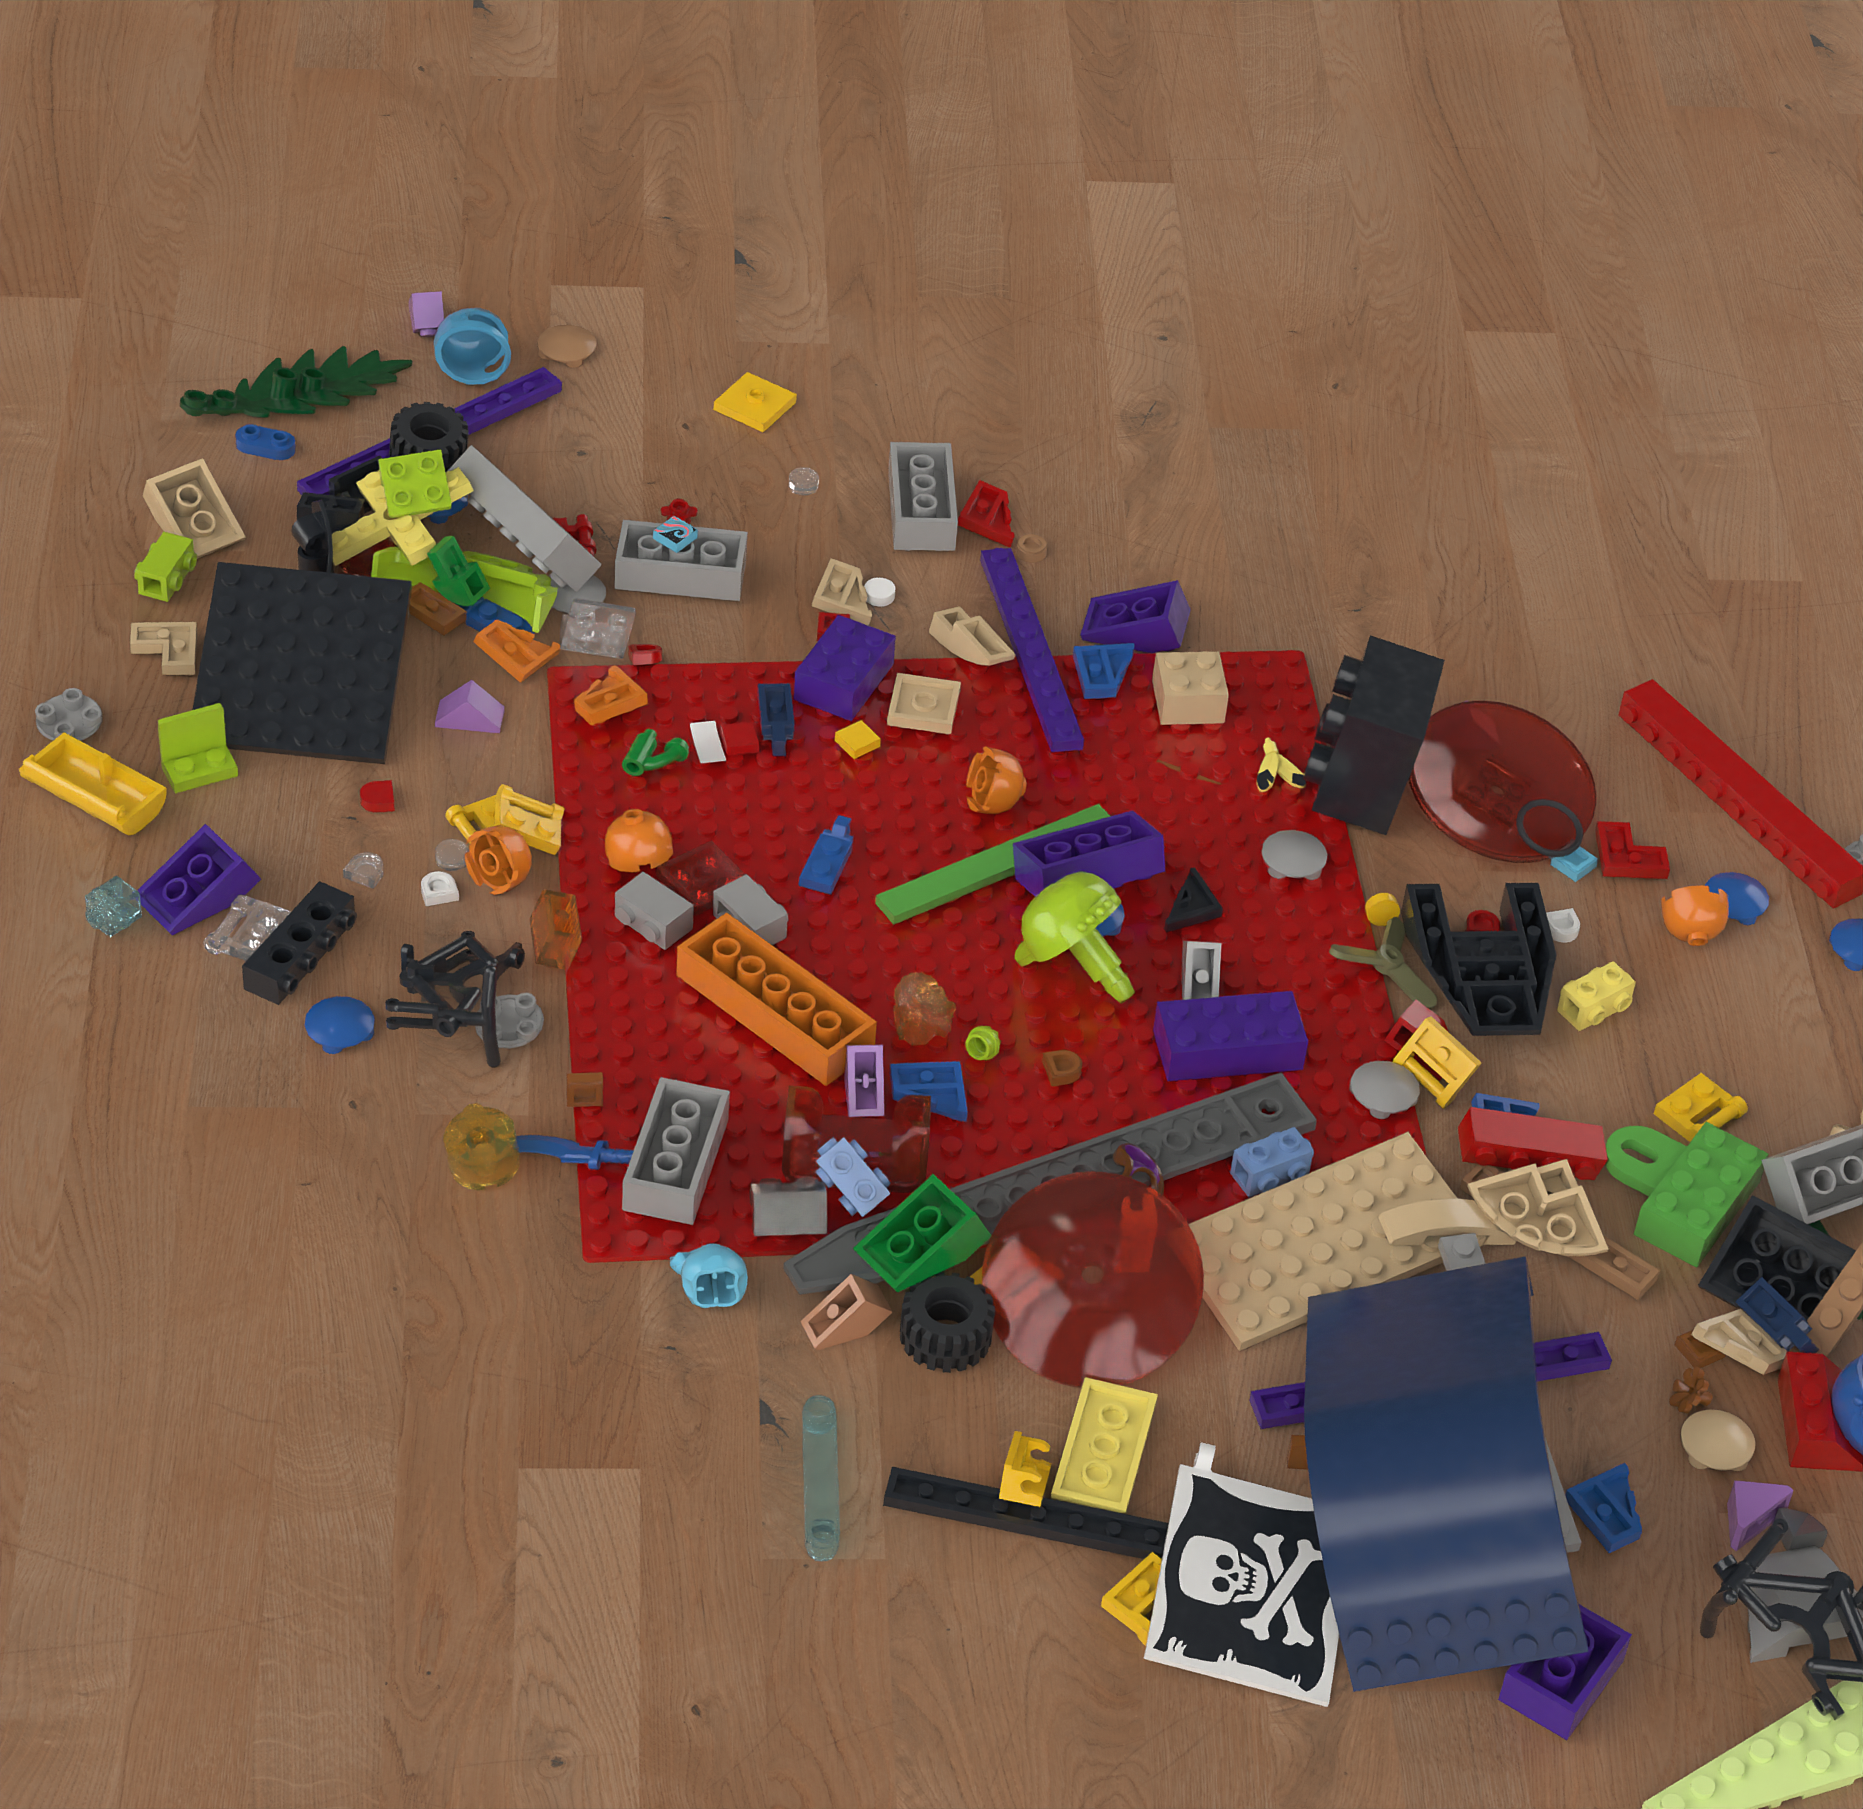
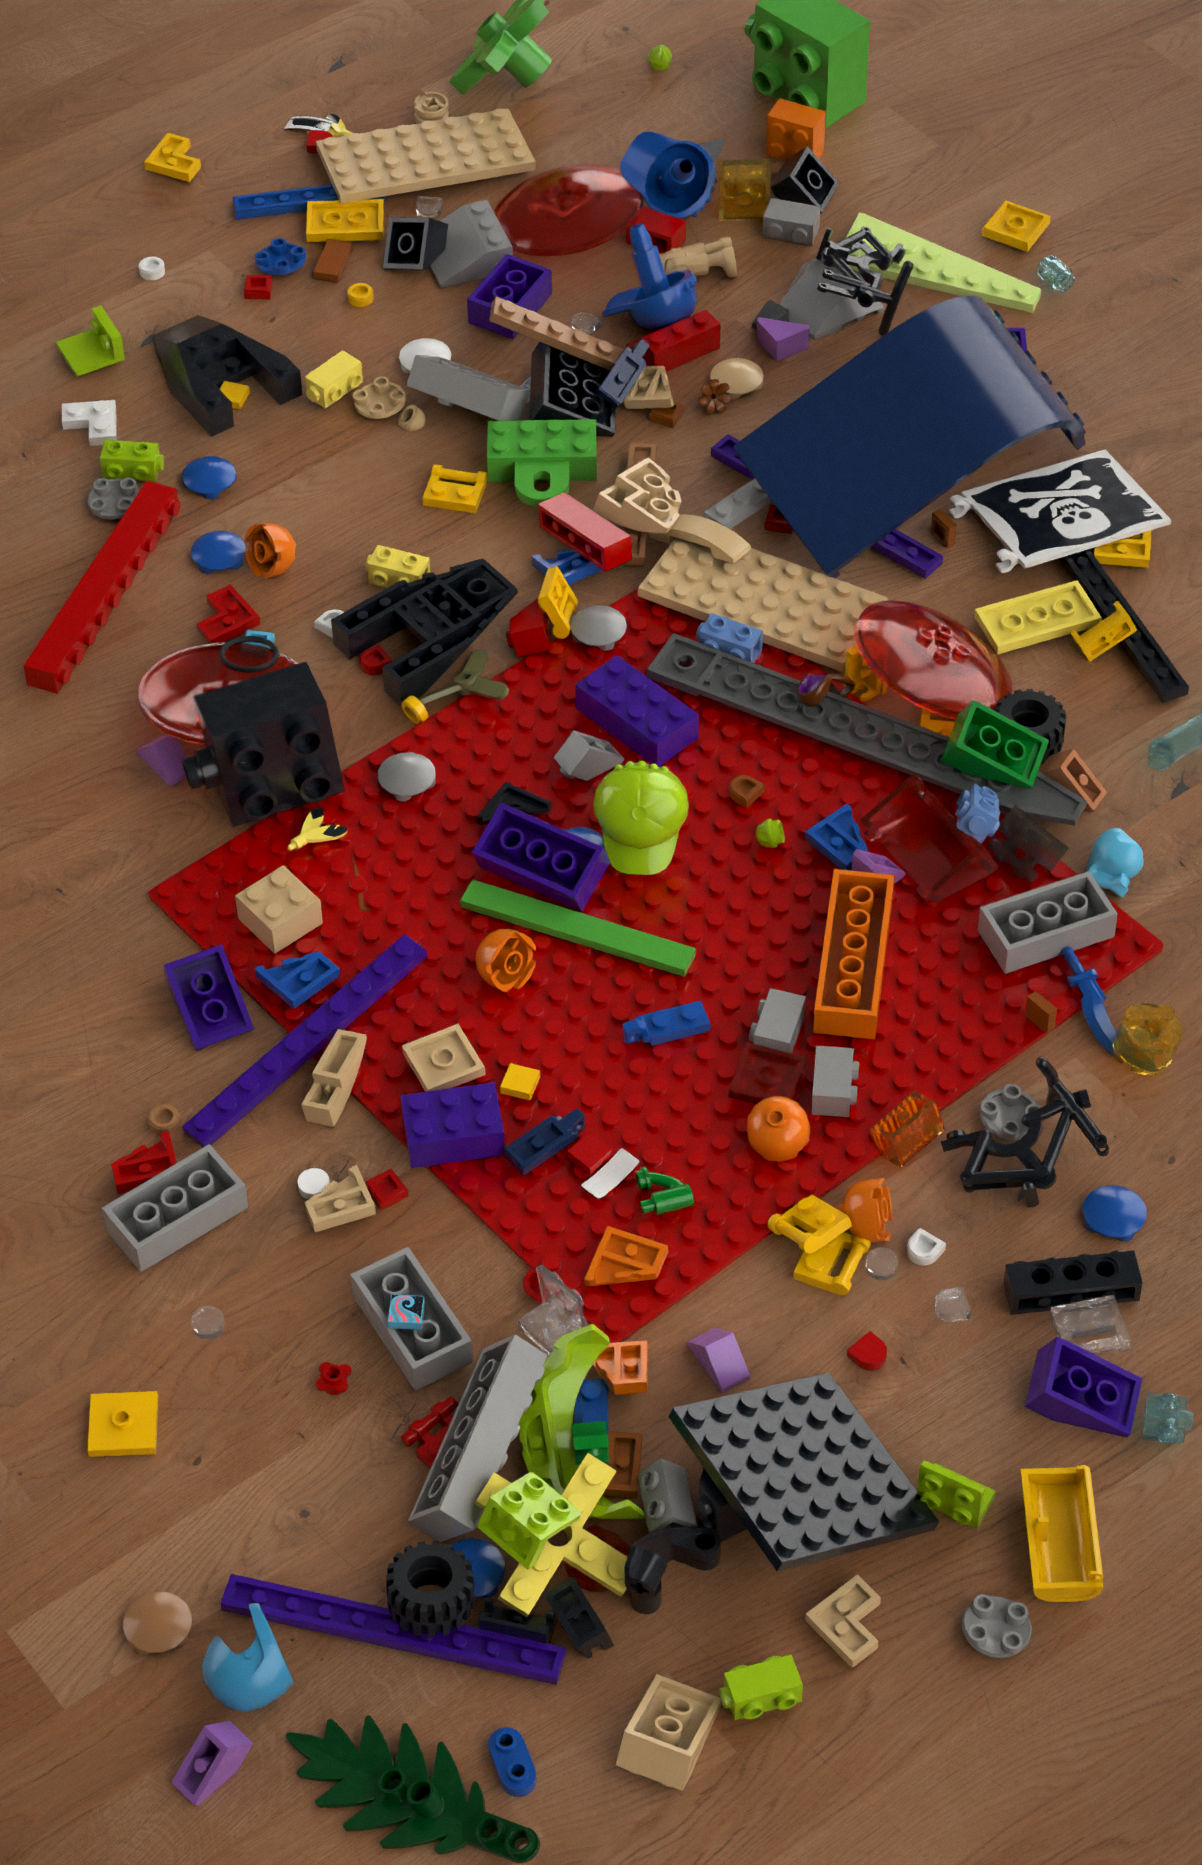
camera: 120 degrees left, 5 degrees up
clear orange hair [893,972,956,1045] -> none

